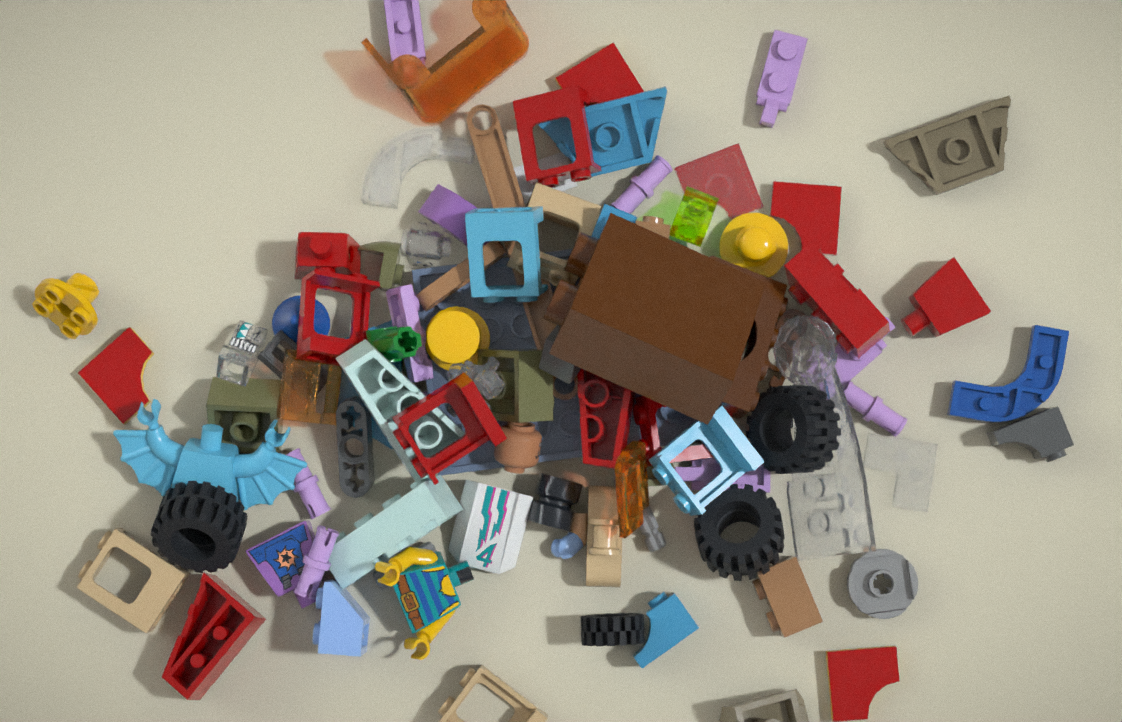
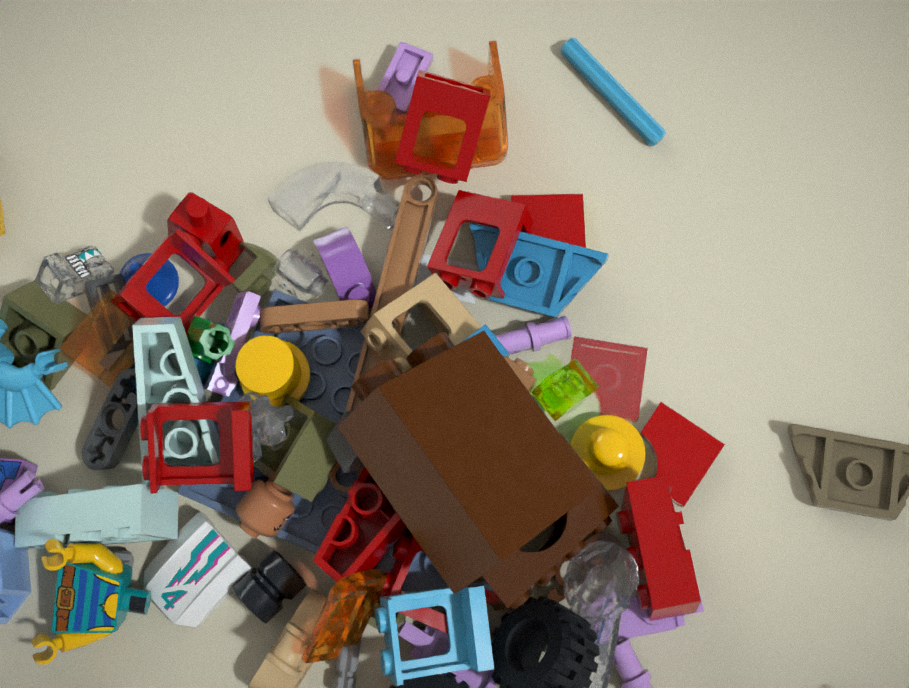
camera: 30 degrees right, 10 degrees down
lavender pin [286,448,331,520] -> none
medium azure window [465,206,548,303] -> none
light blue arm [551,513,588,559] -> none
lavender hinge [756,30,808,128] -> none
red torso [901,257,991,338] -> none
none -> red window [395,70,491,184]

